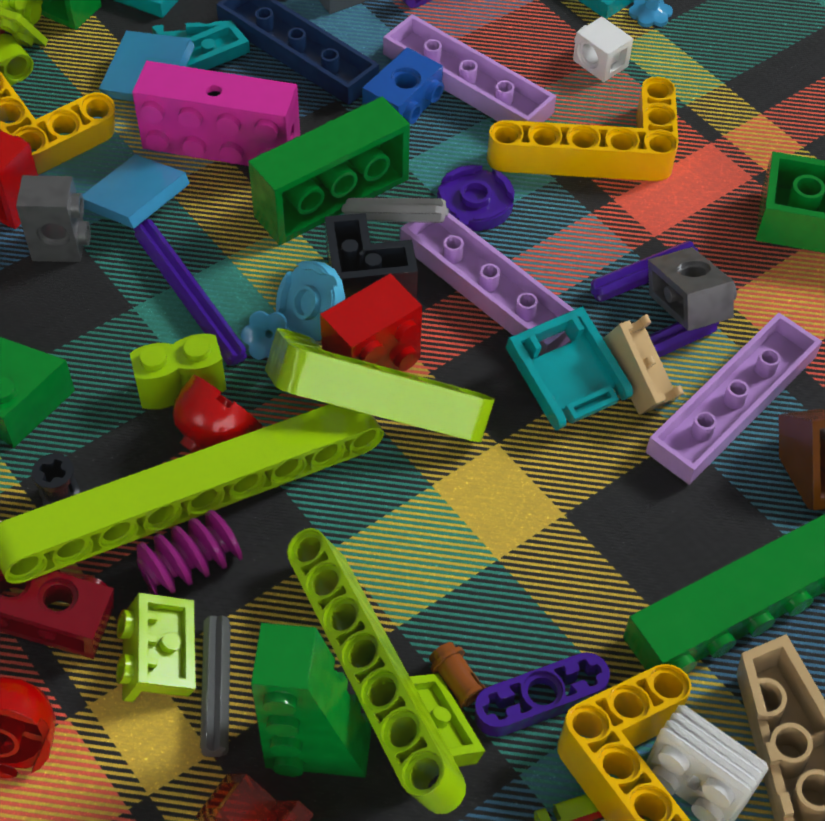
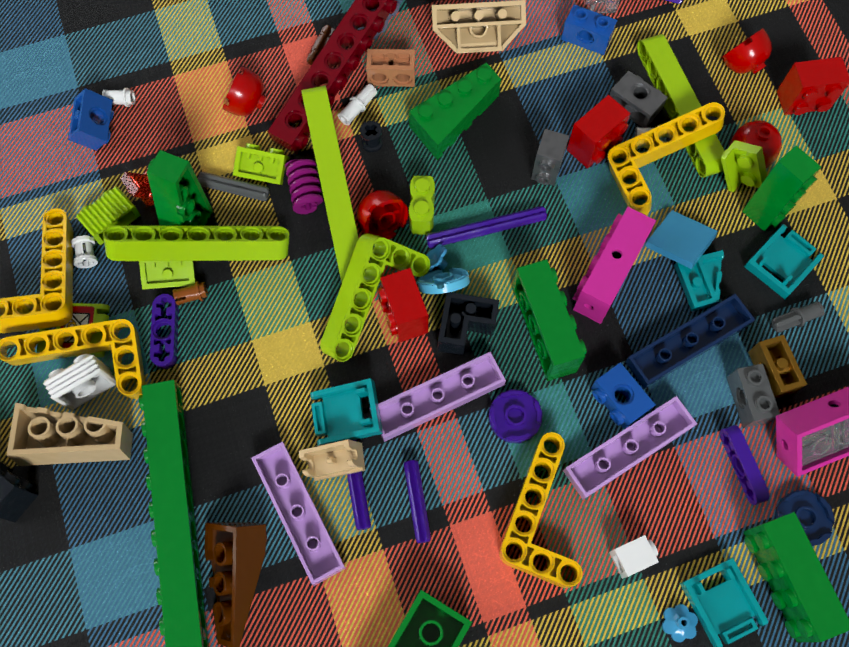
camera: 110 degrees right, 15 degrees up
dark azure tile [82,154,190,229] -> none
light grey axle [342,198,449,223] -> none
flat silver brick [648,247,737,331] -> none

